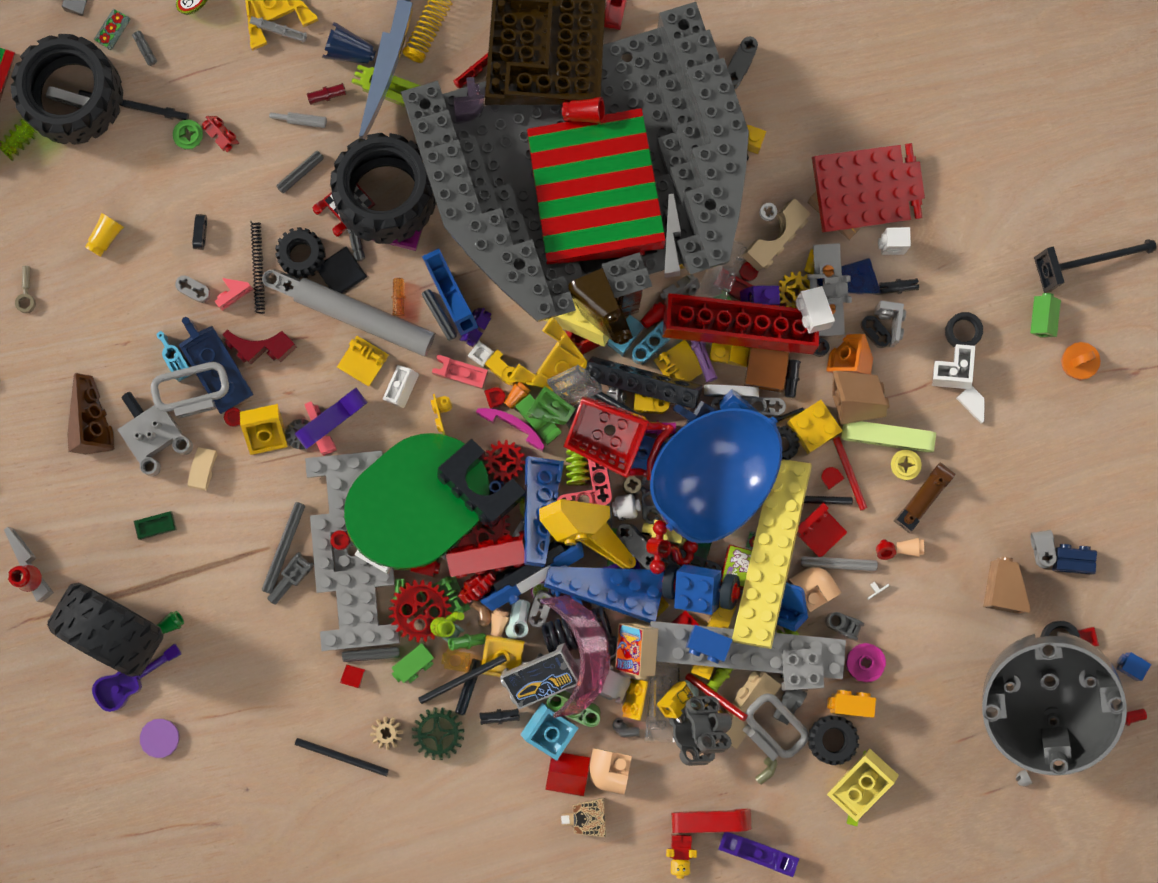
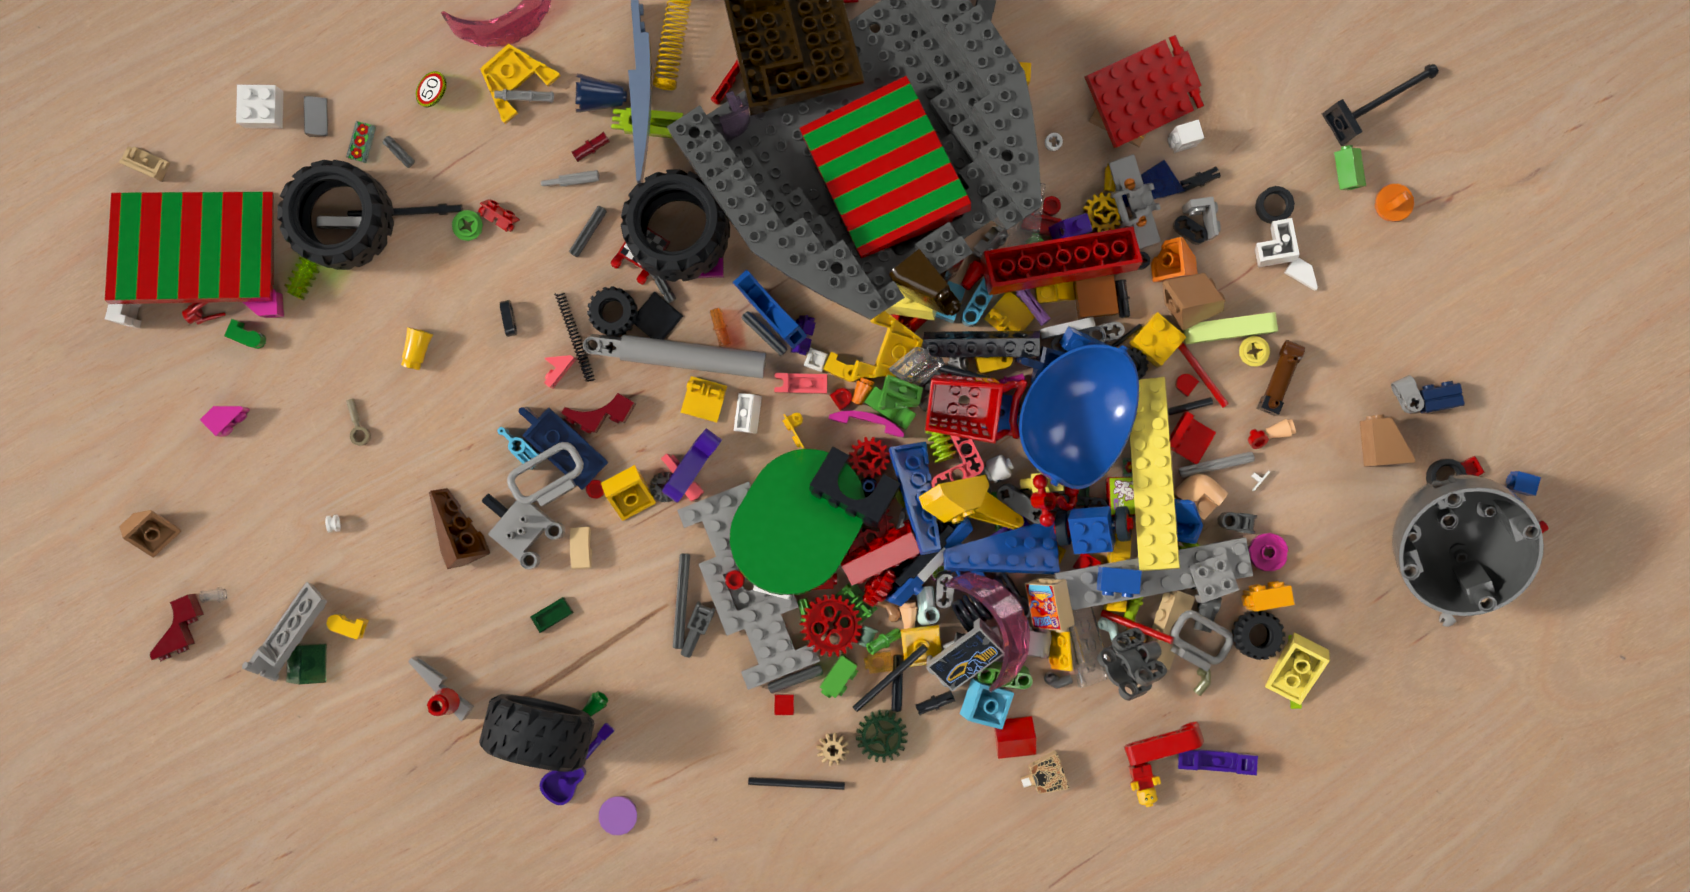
camera: 15 degrees left, 5 degrees up
light grey beam [175,276,211,303] -> none
lime piece [430,612,464,638] -> none
red plant [562,97,605,124] -> none
light nougat brick [589,748,632,795] -> none
dark tan bush [623,476,642,496] -> none
dark grey piece [641,477,660,524] -> none
yellow leg [657,681,693,719] -> none
light grey slope [664,194,681,278] -> none
tan arch [741,198,811,271] -> none
white brick [796,286,835,333] -> none

